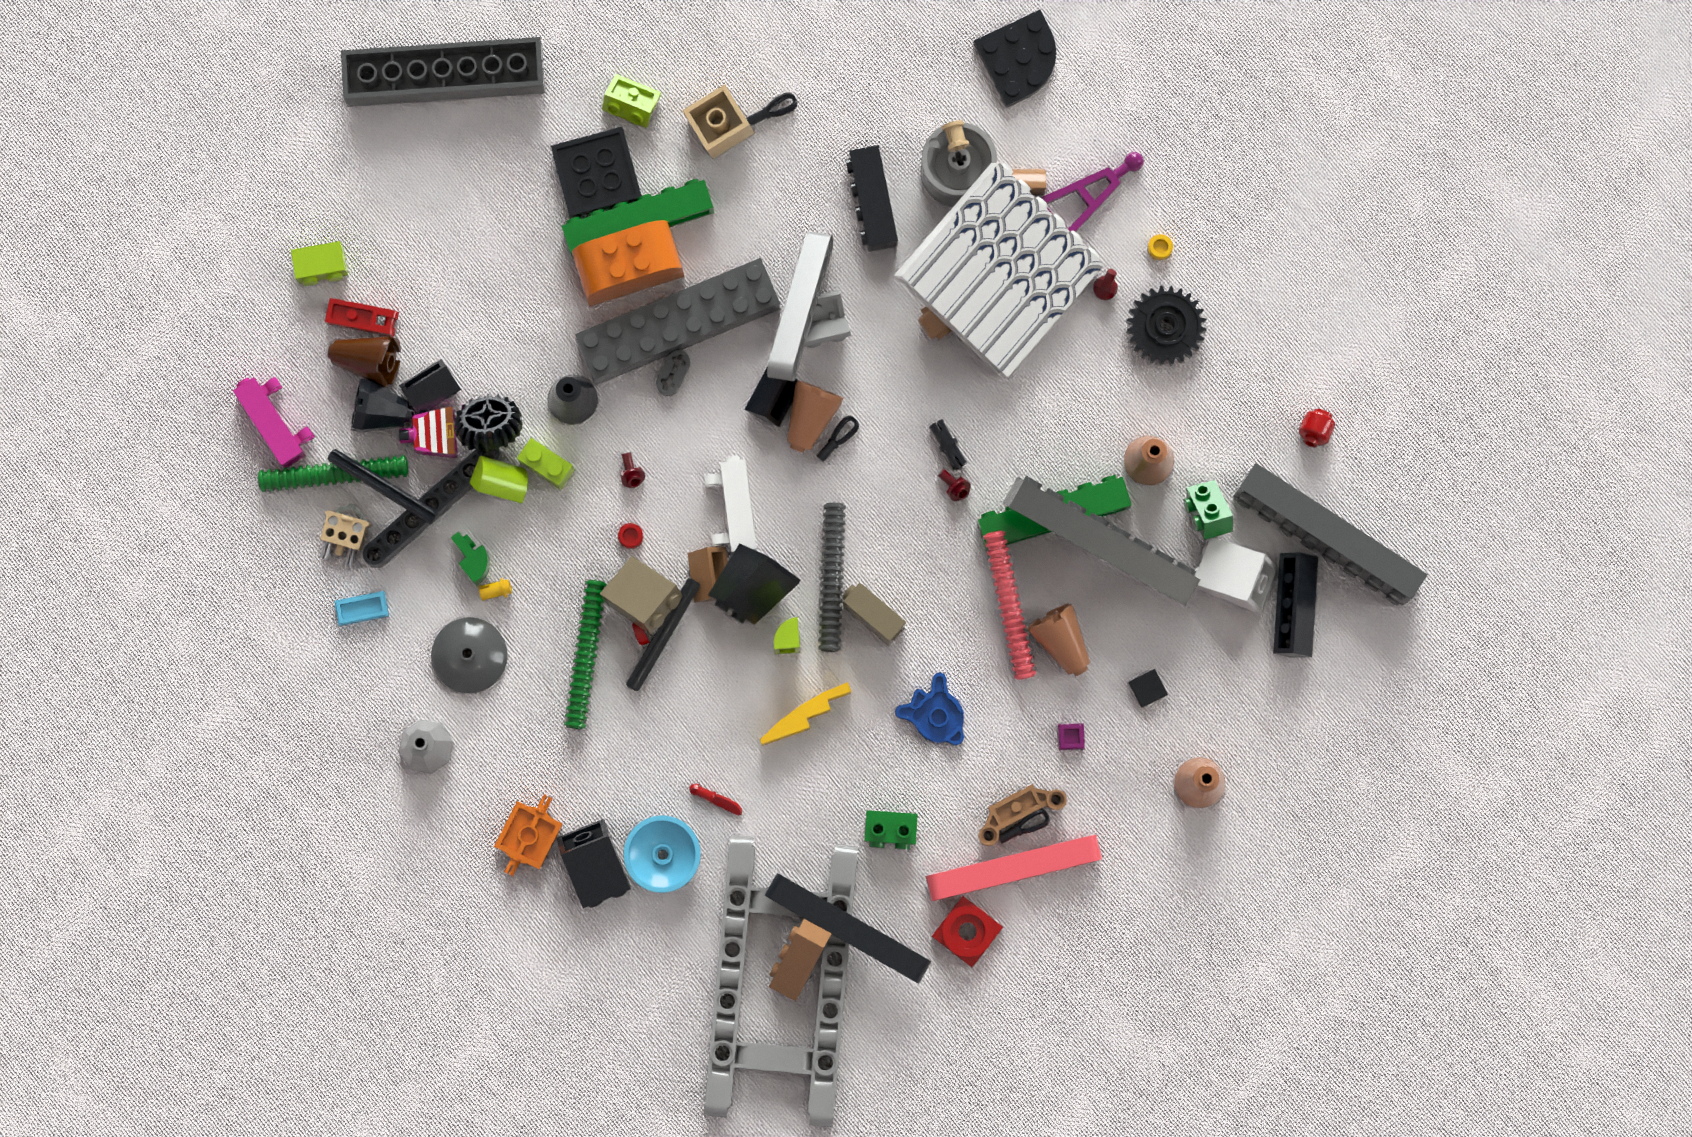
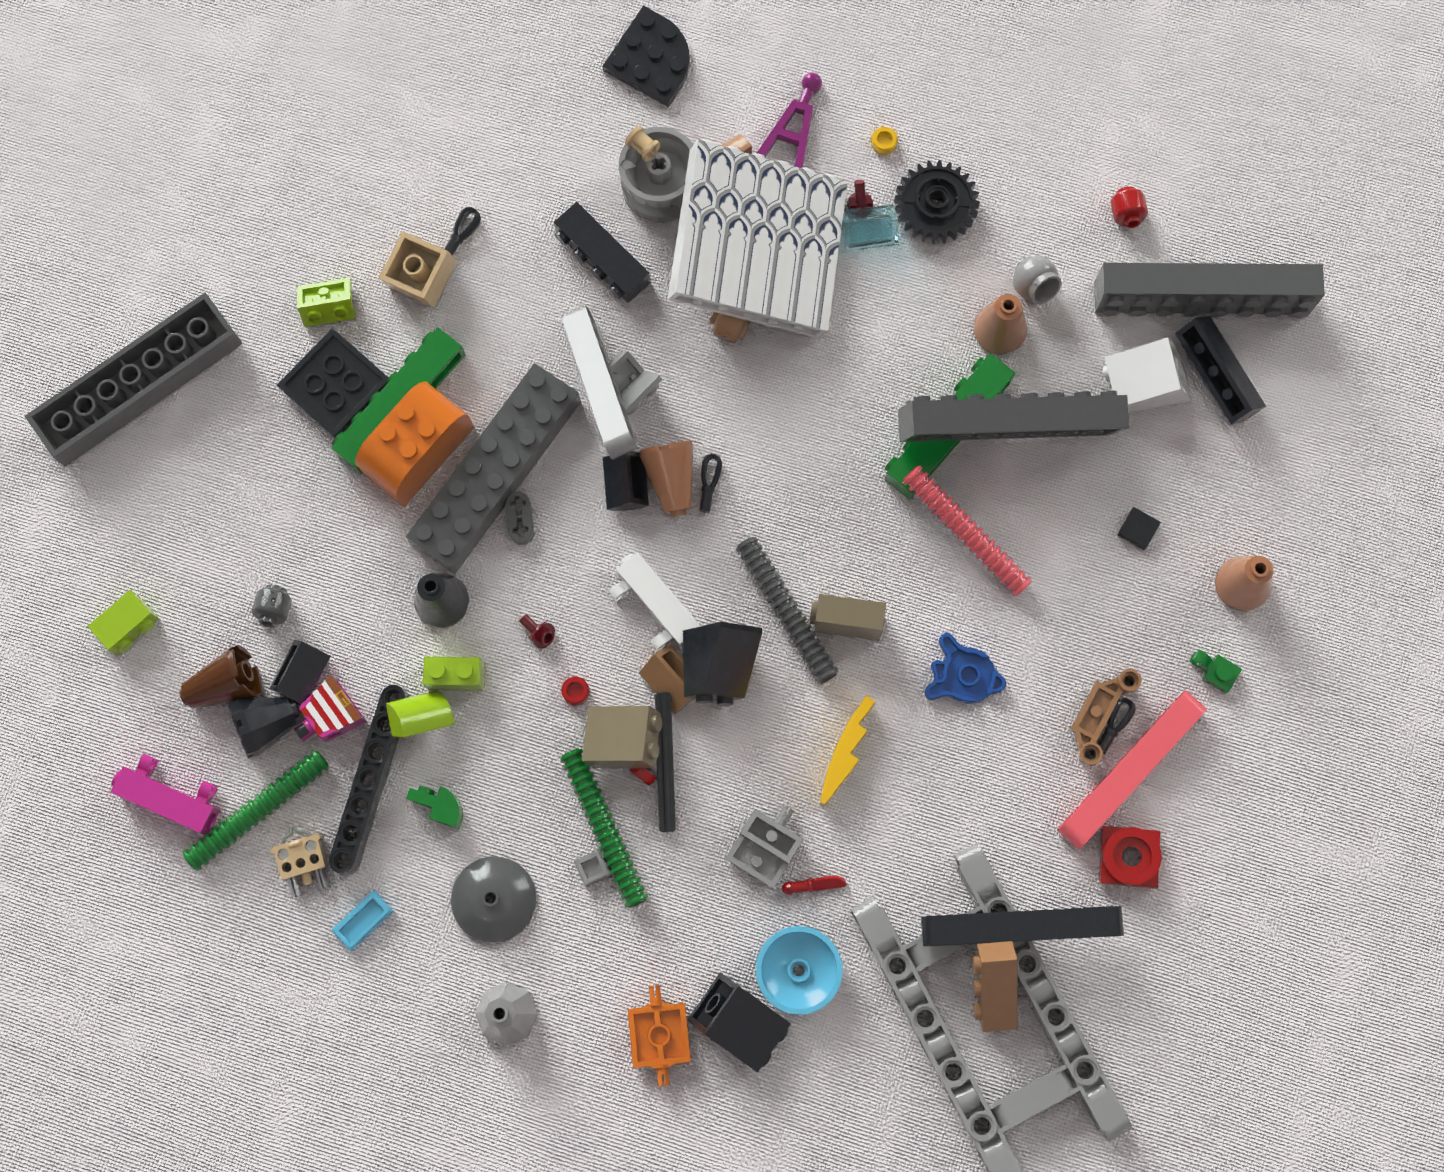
camera: 25 degrees left, 5 degrees down
red plate [325,298,399,337] -> none
black axle [327,449,438,524] -> none
black gear [454,394,523,453] -> none
yellow pin [479,578,512,601] -> none
lime brick [774,617,800,655] -> none
green brick [864,810,918,850] -> none
black pin [929,419,968,471] -> none
dark red plate [937,469,971,501] -> none
nougat cone [1027,603,1090,676] -> none
magenta tile [1058,723,1085,750] -> none
green brick [1183,480,1233,540] -> none
none -> dark grey head [252,584,292,628]
none -> light grey tile [574,849,611,887]
none -> light grey plate [725,805,803,889]
none -> clear light blue brick [842,204,898,251]
none -> light grey piece [1013,255,1062,305]
none -> green plate [1189,650,1242,694]

